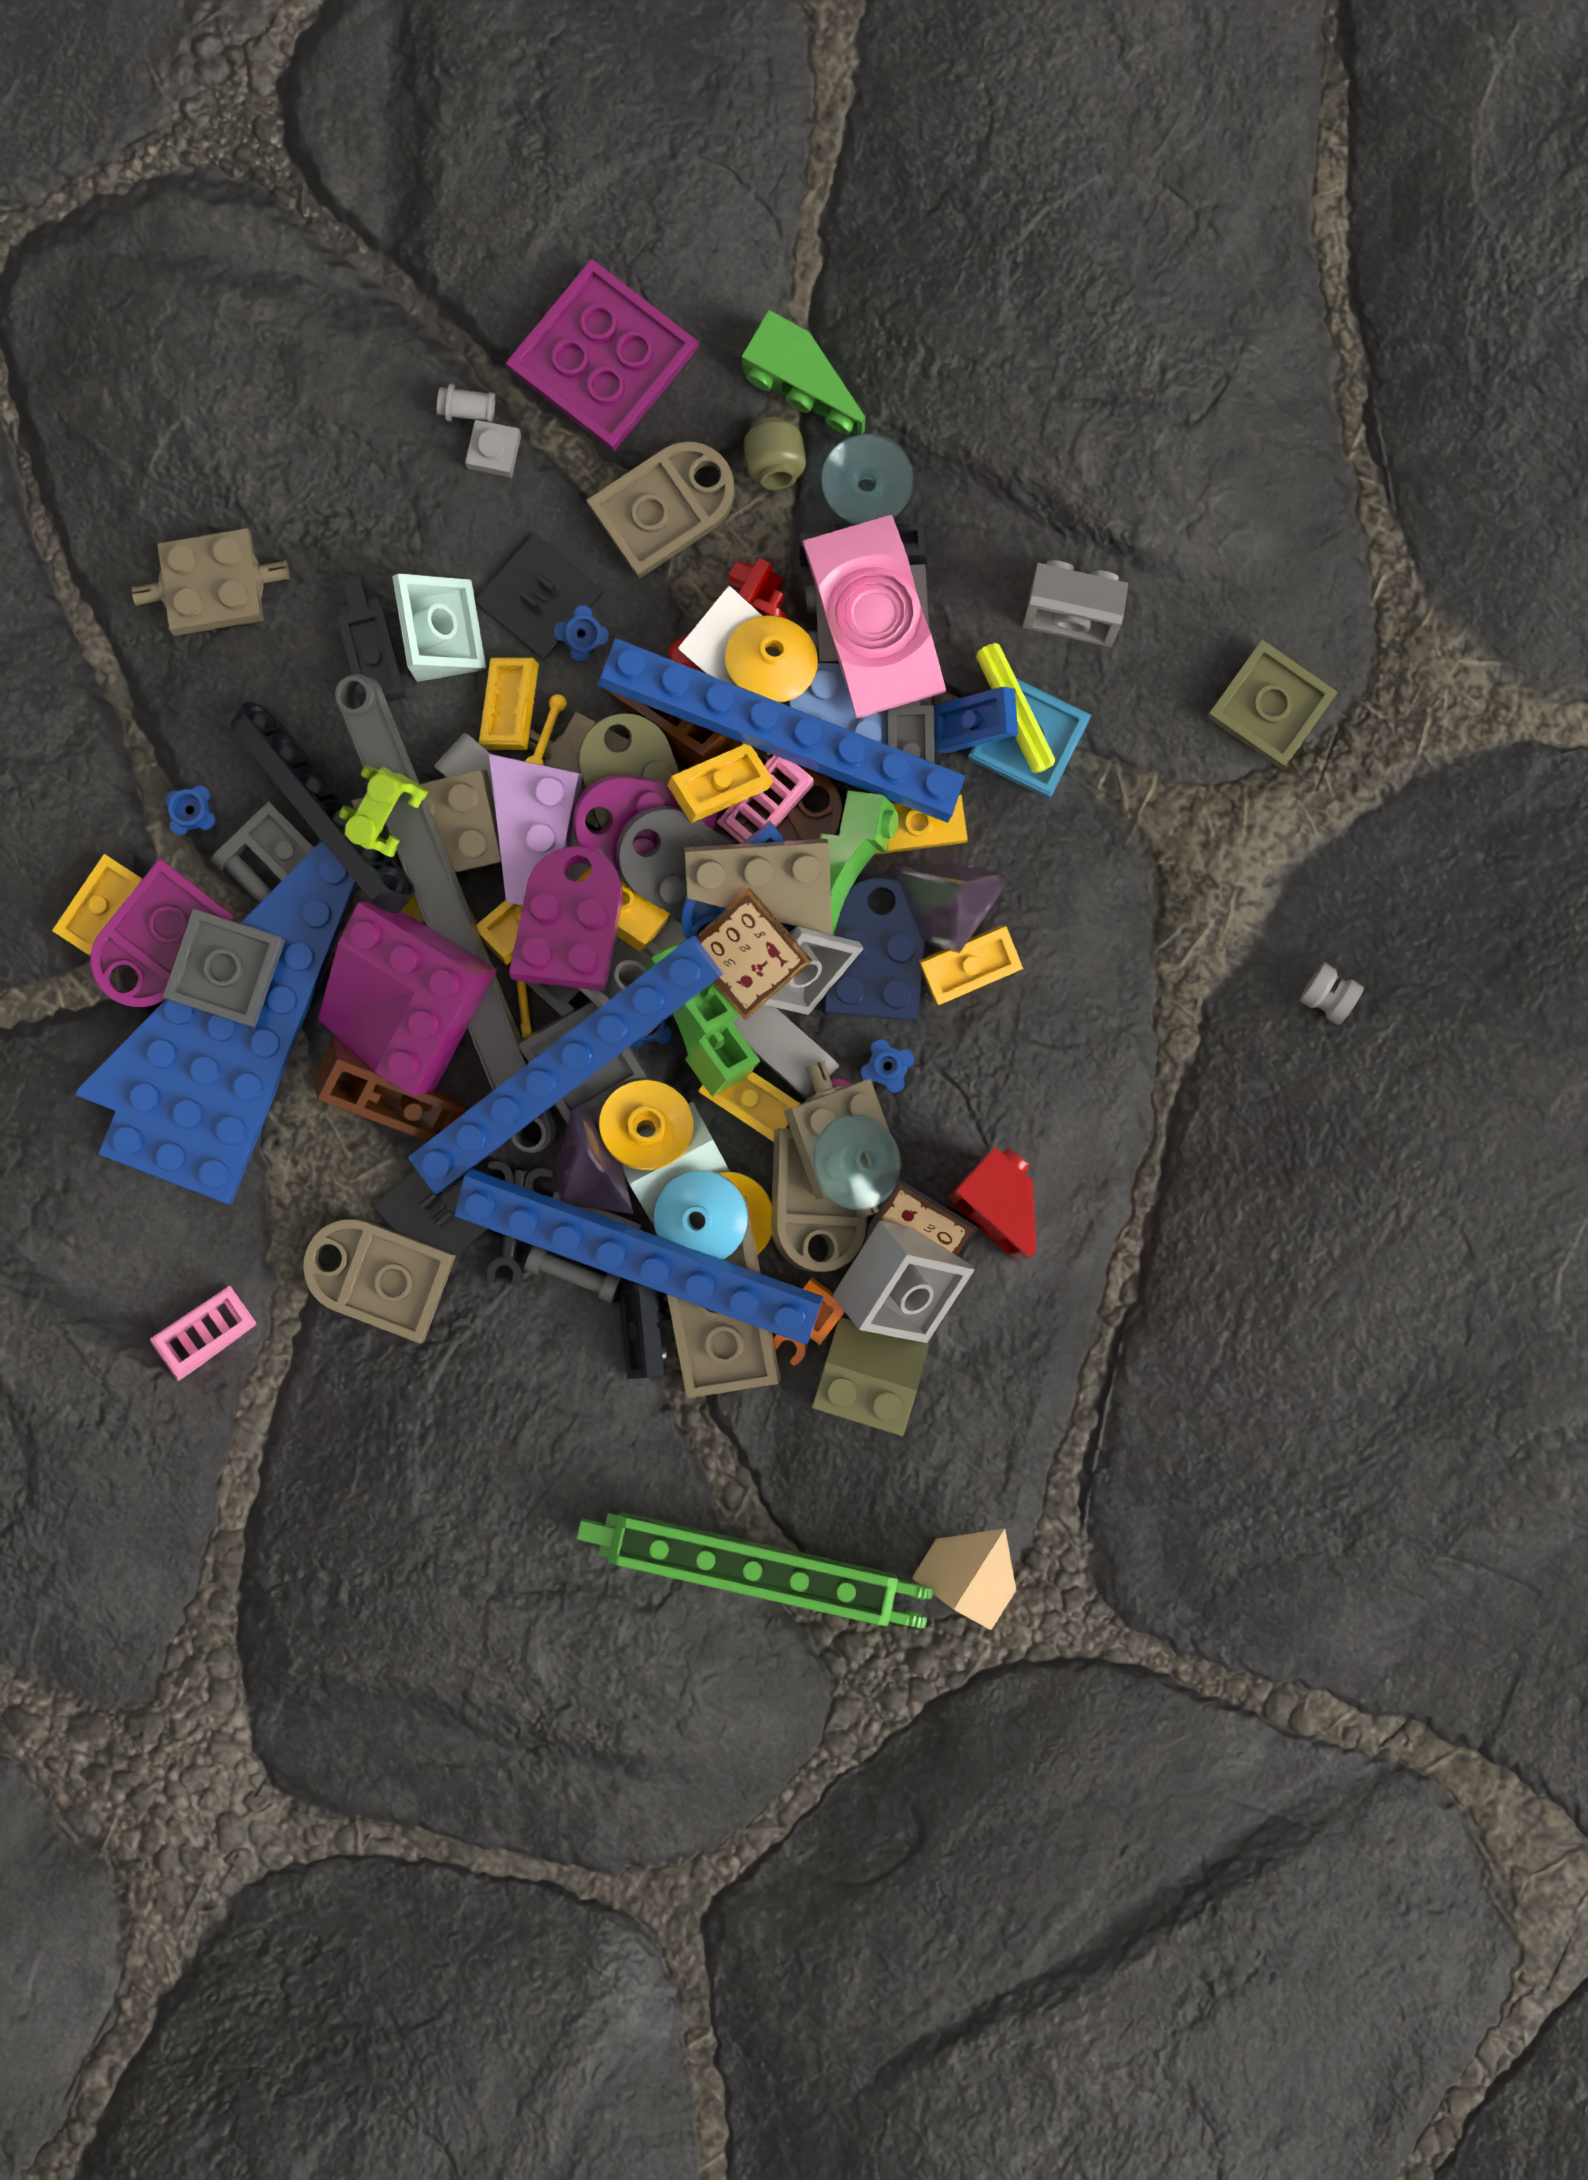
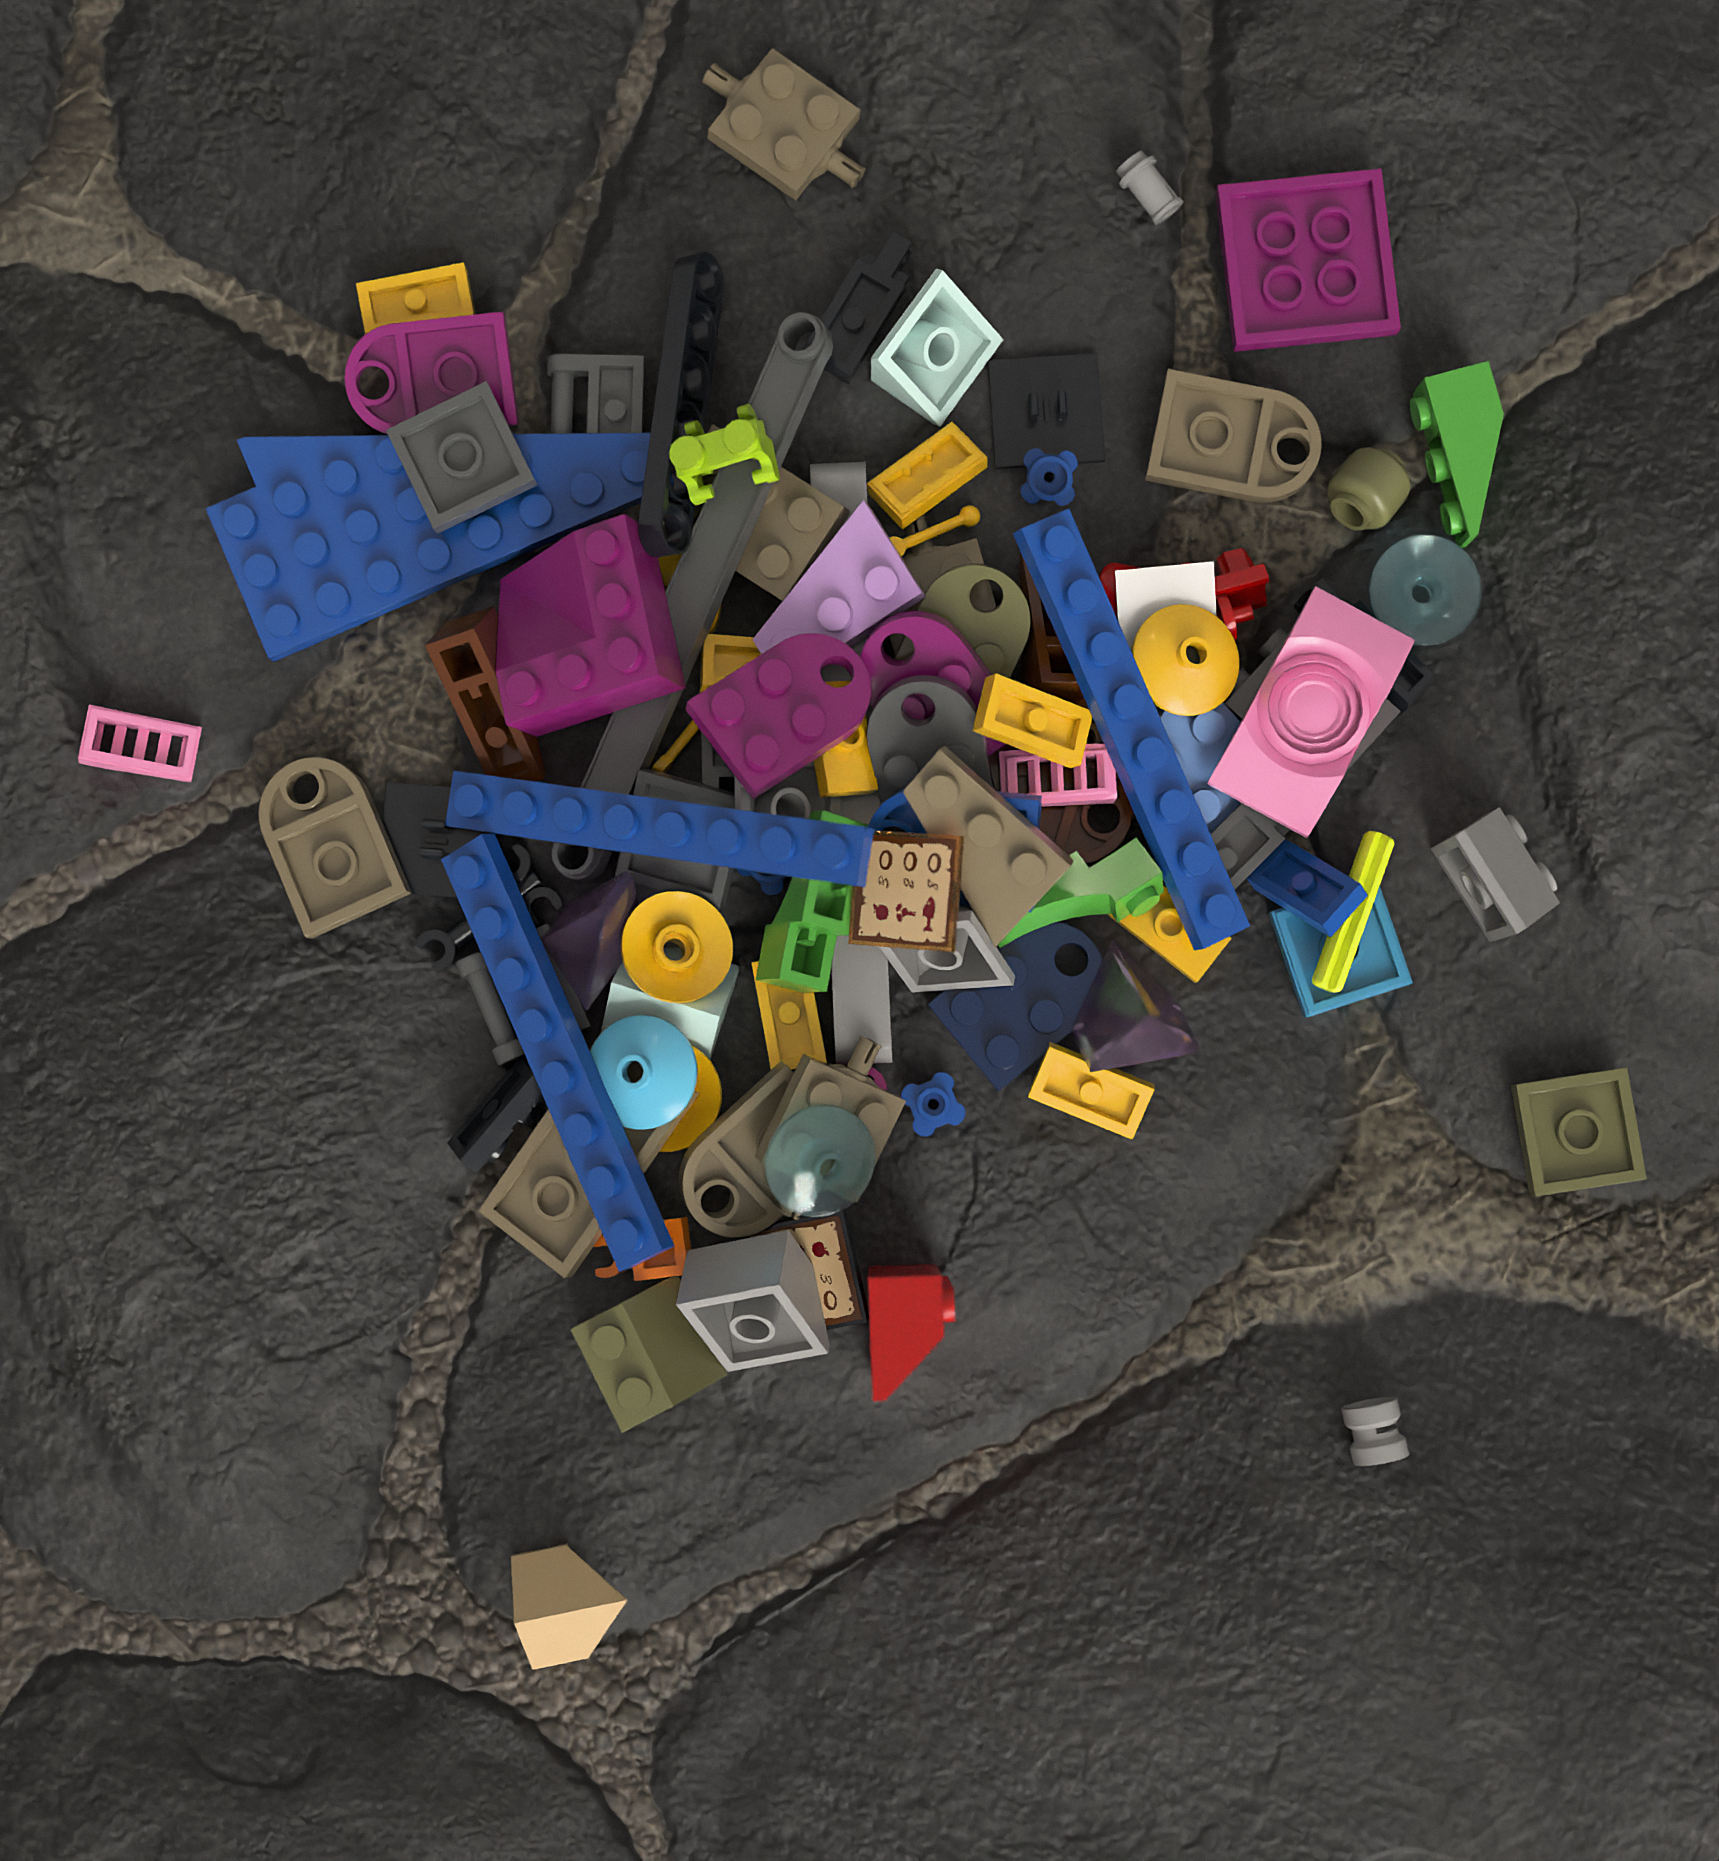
camera: 45 degrees right, 0 degrees up
blue plate [165,785,215,835] -> none
light grey plate [465,420,521,478] -> none
bright green hinge [577,1512,934,1628] -> none

